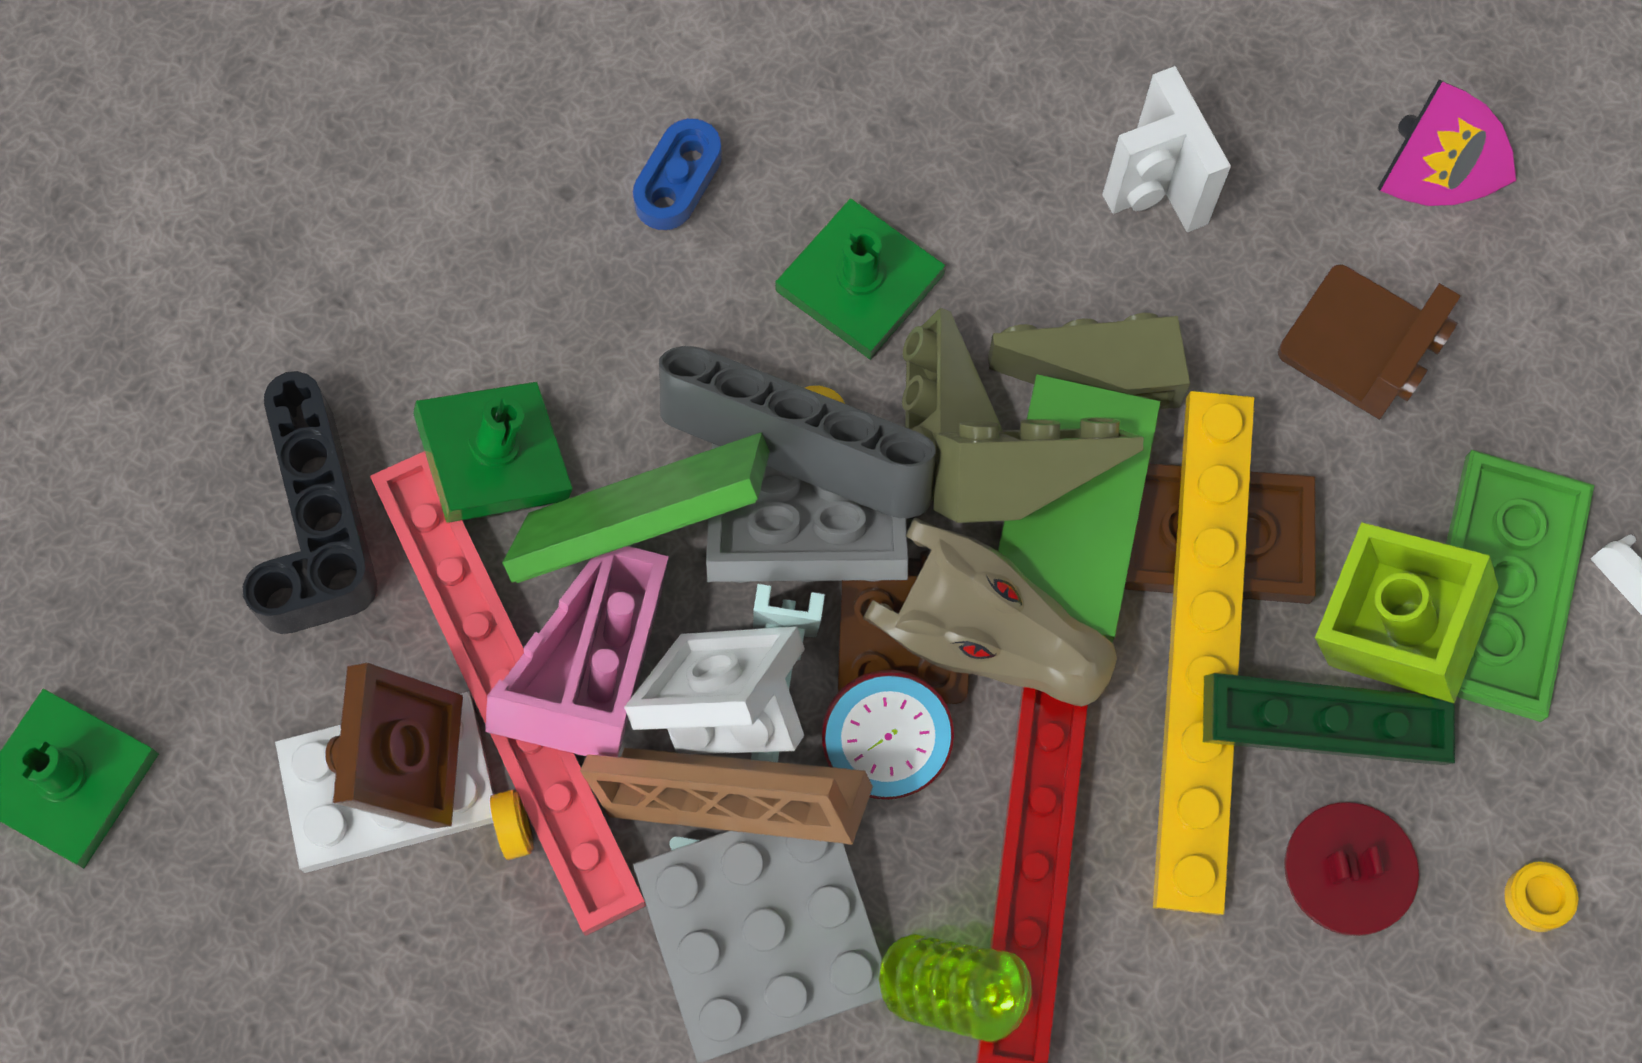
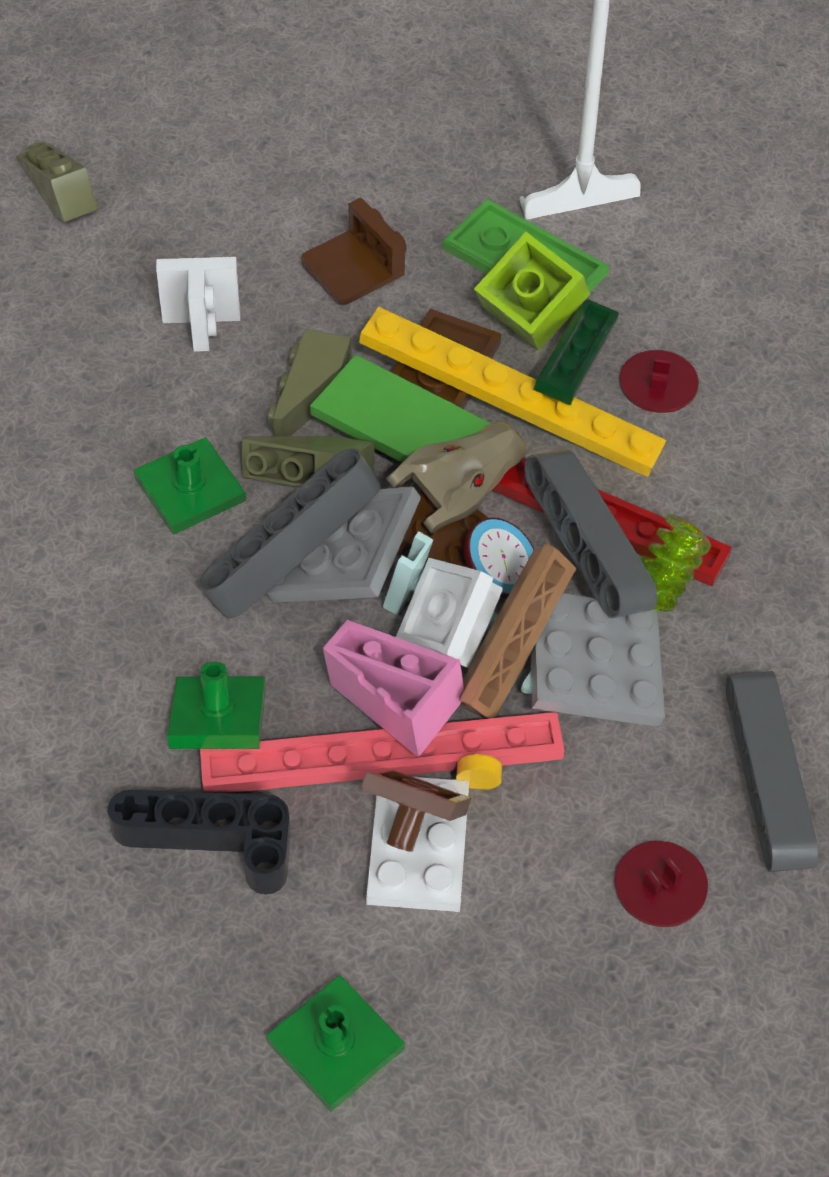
camera: 70 degrees left, 15 degrees down
bright green tile [502,432,770,583] -> none
blue plate [633,118,722,230] -> none
olive slope [934,417,1144,523] -> none
dark pink shield [1377,79,1516,206] -> none
yellow tile [1504,862,1578,932] -> none
none -> dark grey beam [525,450,657,618]

